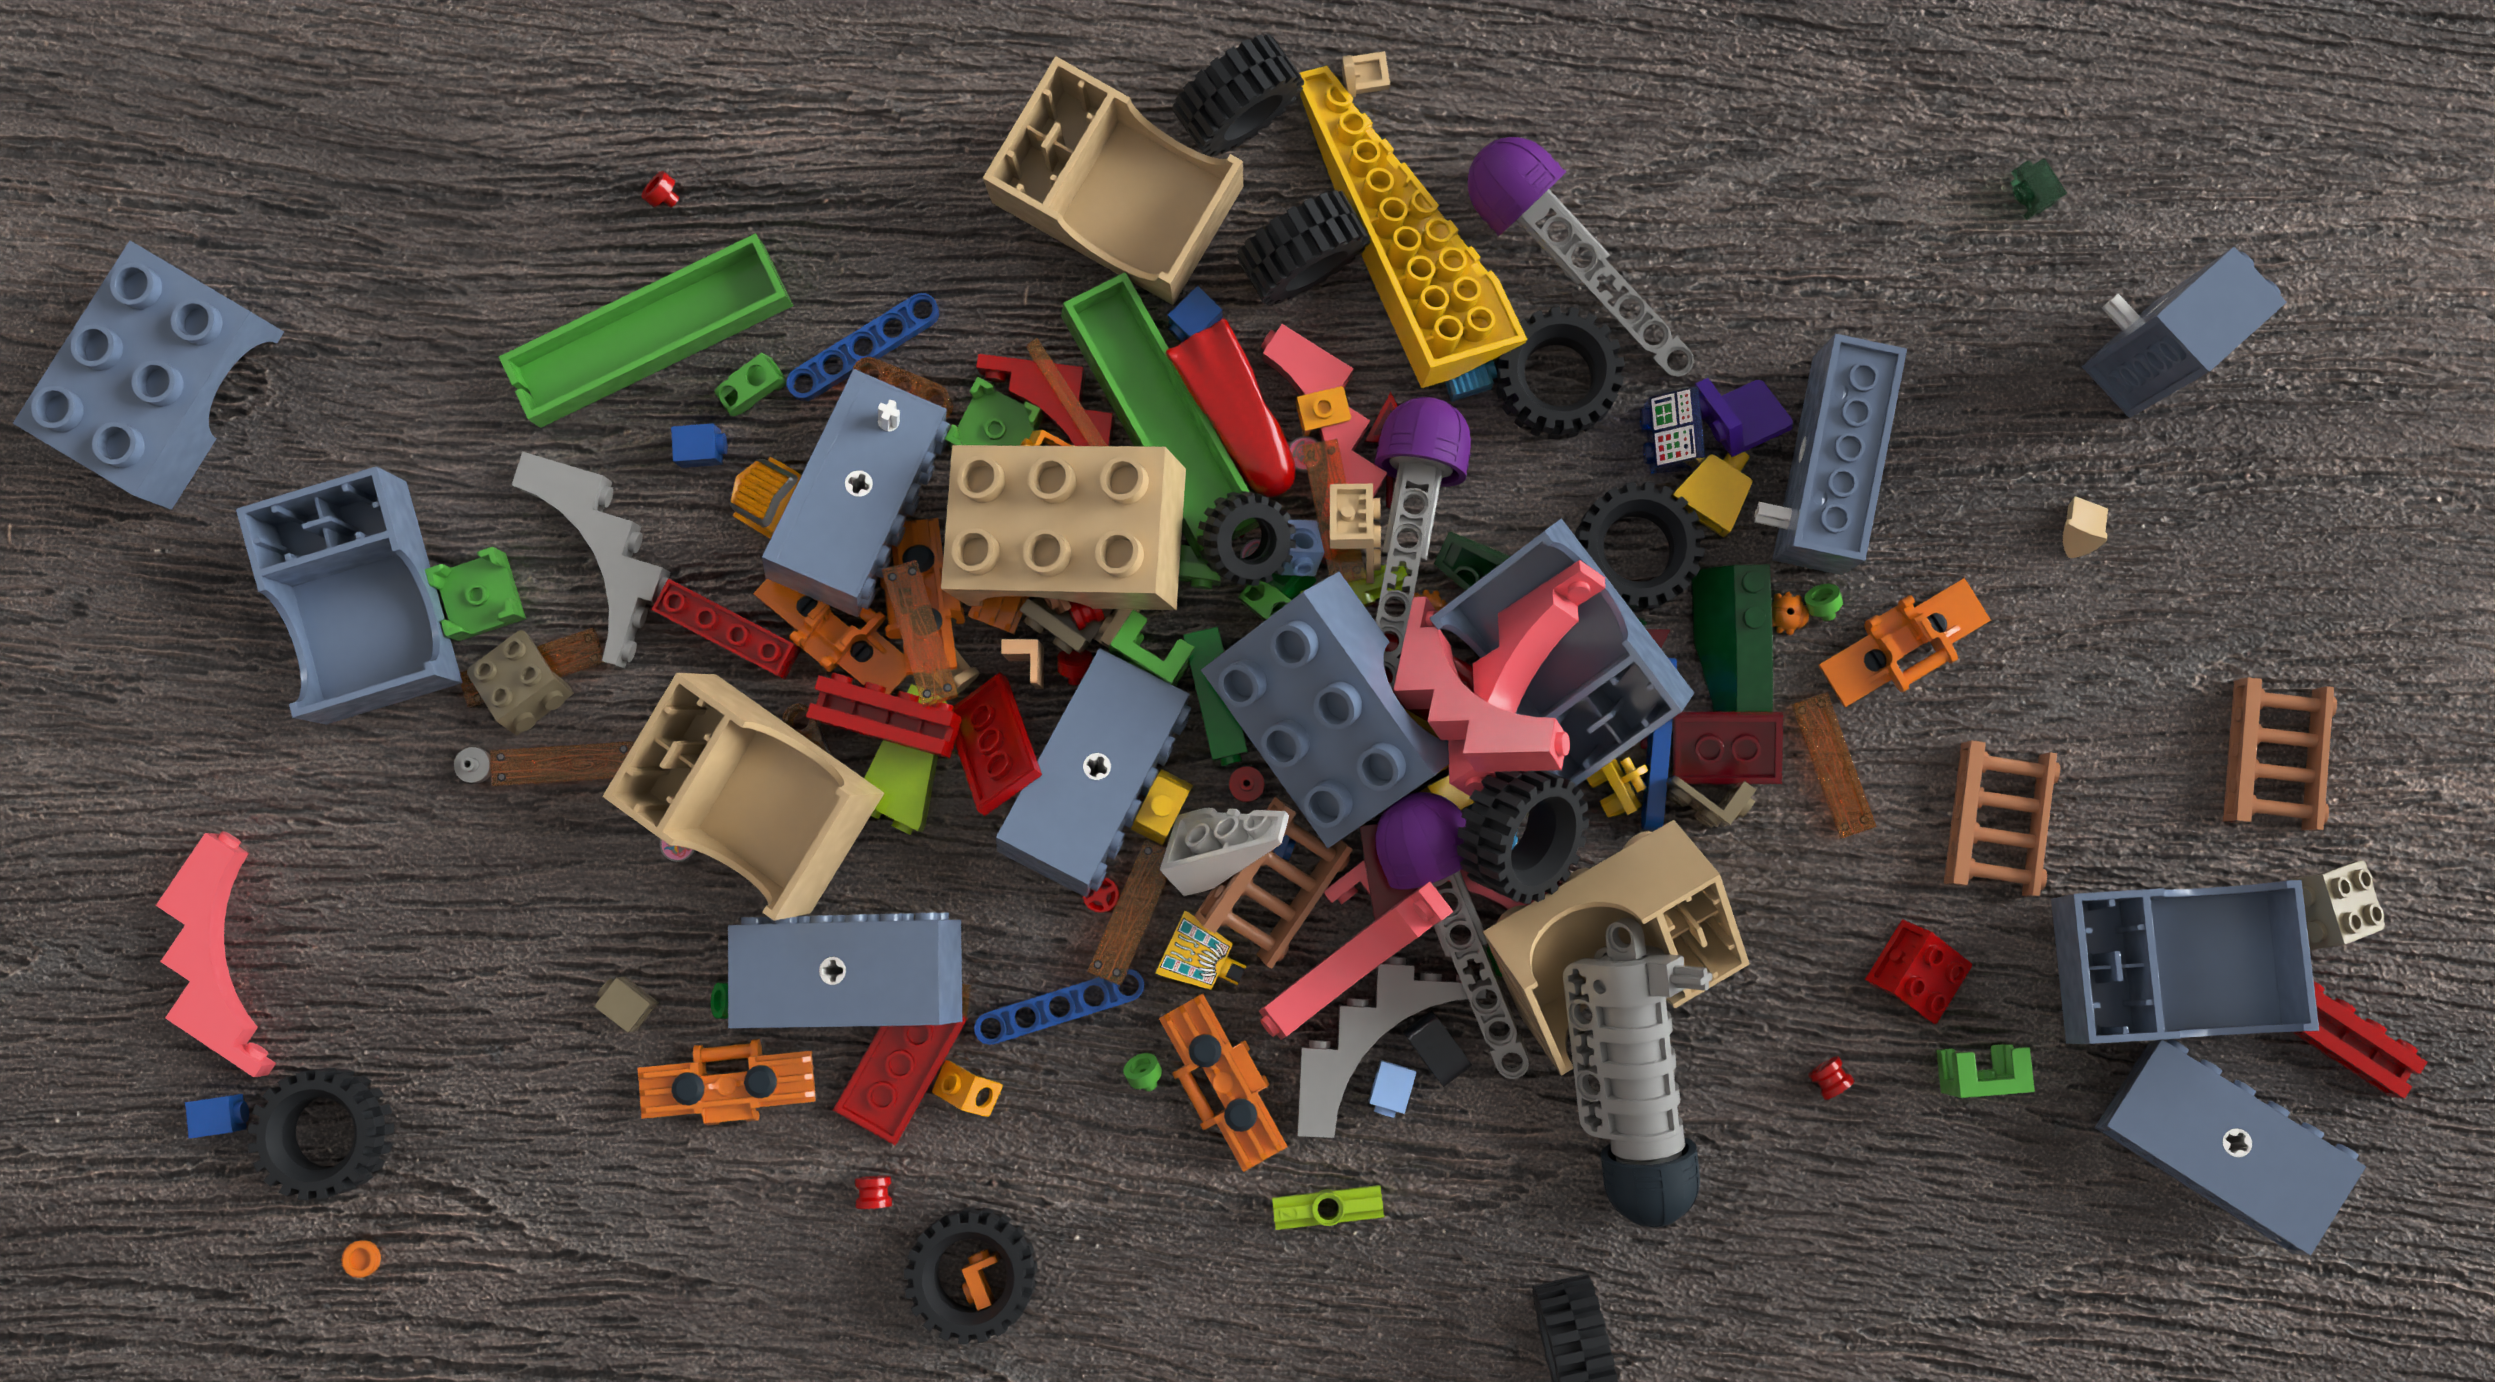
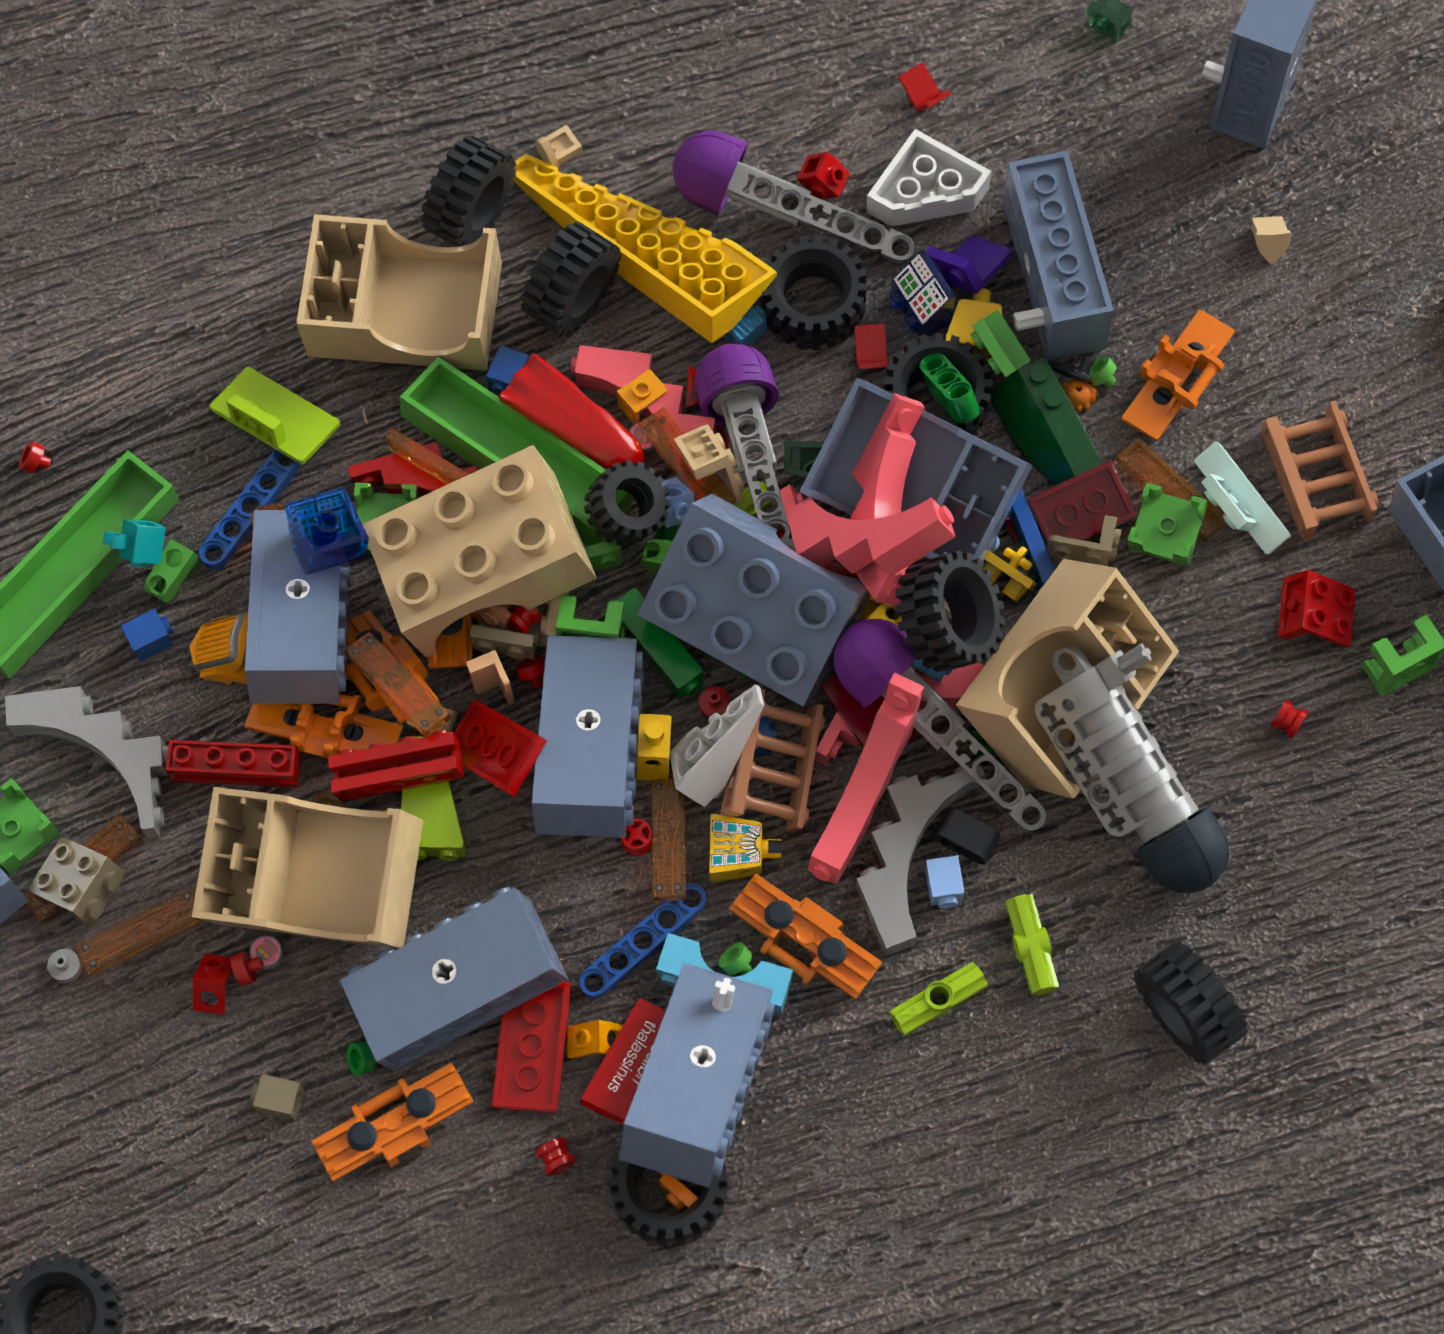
camera: 25 degrees left, 15 degrees down
none -> teal brick [103,519,166,568]
none -> red bracket [193,954,233,1015]
none -> lime bracket [210,367,340,465]
none -> red tile [231,951,264,986]
none -> clear blue slope [285,487,369,575]
none -> red tile [580,998,666,1125]
none -> sand blue piece [619,963,775,1188]
none -> medium azure arch [656,933,793,1015]
none -> red brick [796,152,850,200]
none -> red bracket [854,324,889,369]
none -> white brick [866,129,991,227]
none -> red bracket [898,62,952,112]
none -> green beam [919,353,980,423]
none -> bright green bracket [970,311,1030,378]
none -> lime piece [1005,894,1059,996]
none -> black bar [1047,355,1095,383]
none -> bright green panel [1127,482,1207,567]
none -> light aqua bracket [1194,442,1291,554]

